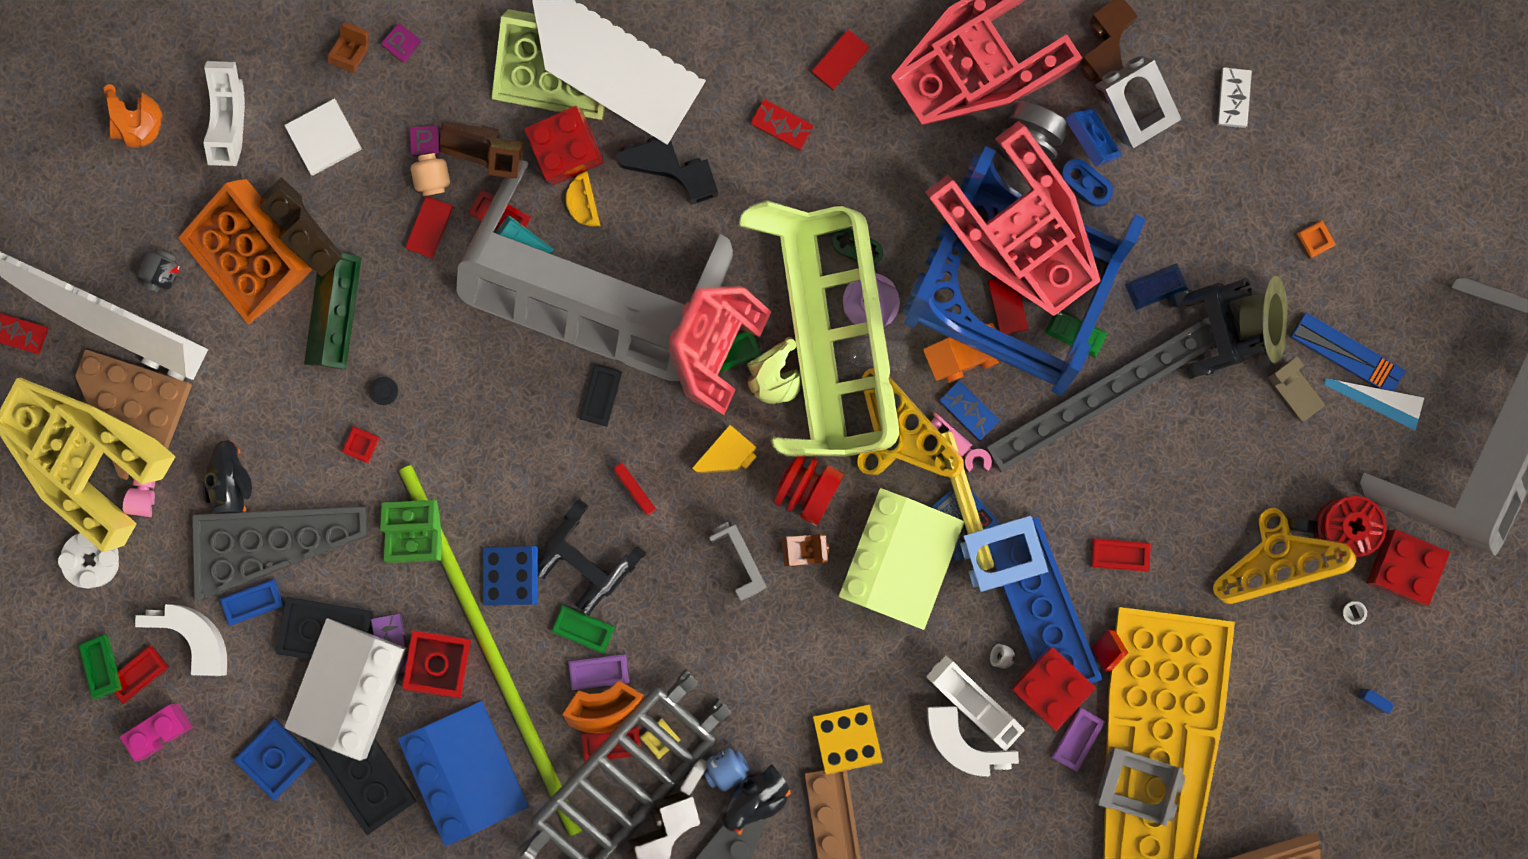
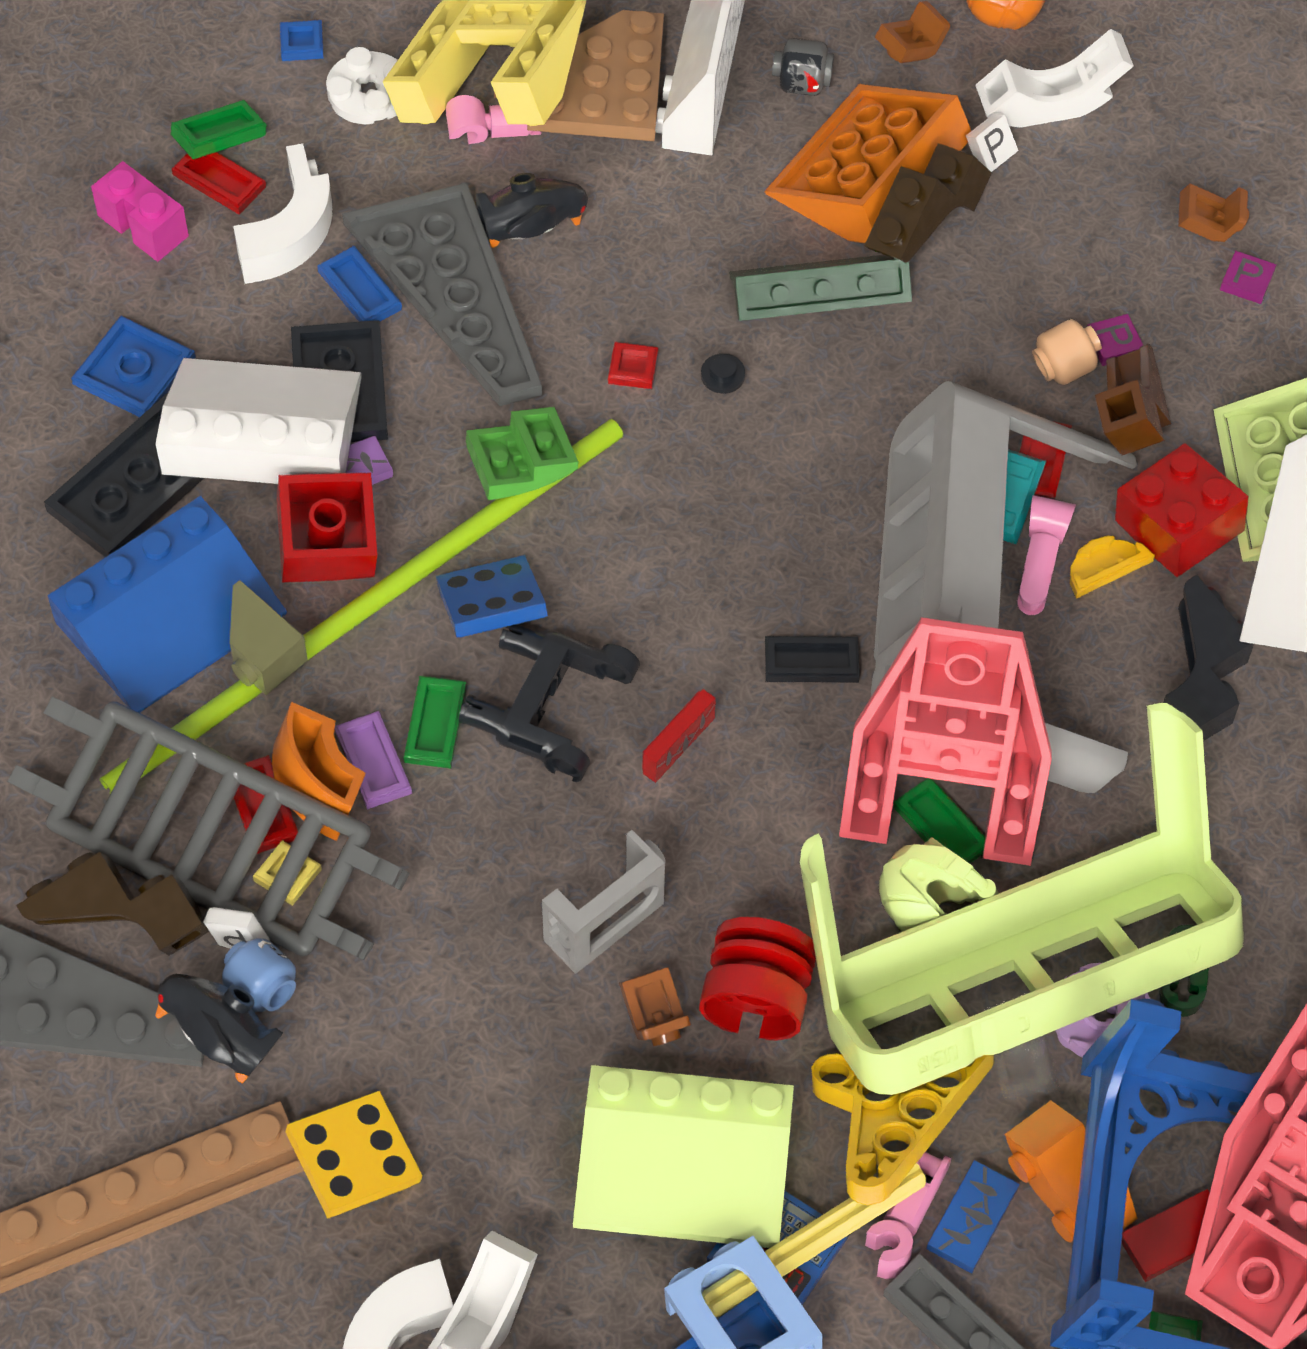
camera: 70 degrees right, 25 degrees down
white tile [285,99,362,176] -> none
red tile [405,196,454,259] -> none
yellow slope [692,425,757,474] -> none
none -> olive slope [230,580,308,695]
none -> blue tile [280,20,324,61]
none -> dark orange bracket [875,1,950,63]
none -> white tile [966,113,1018,172]
none -> bright pink piece [1017,495,1076,615]

